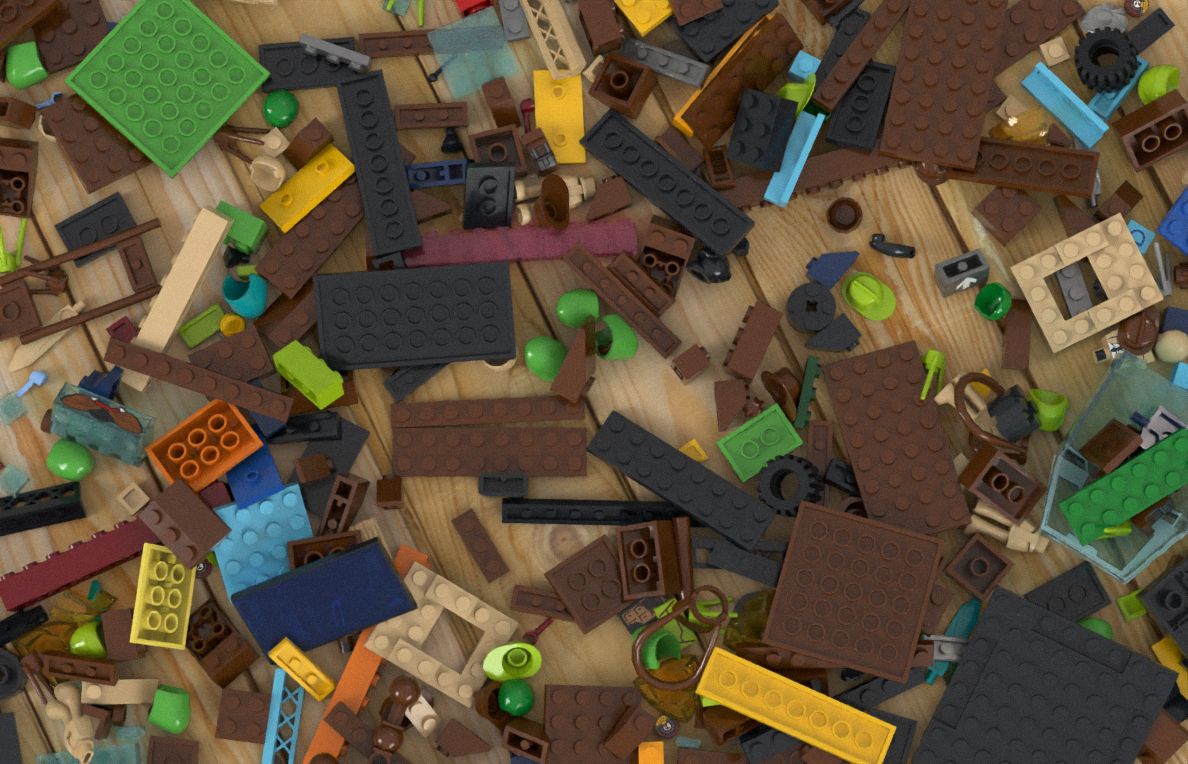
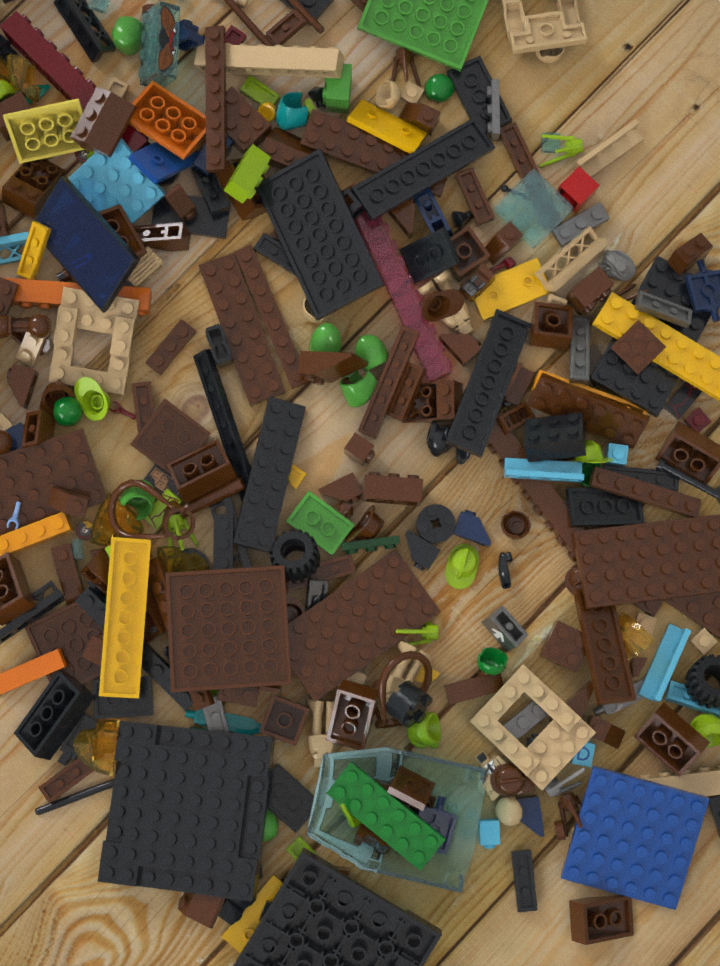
camera: 70 degrees right, 0 degrees up
reddish brown slope [377,474,405,511] -> none

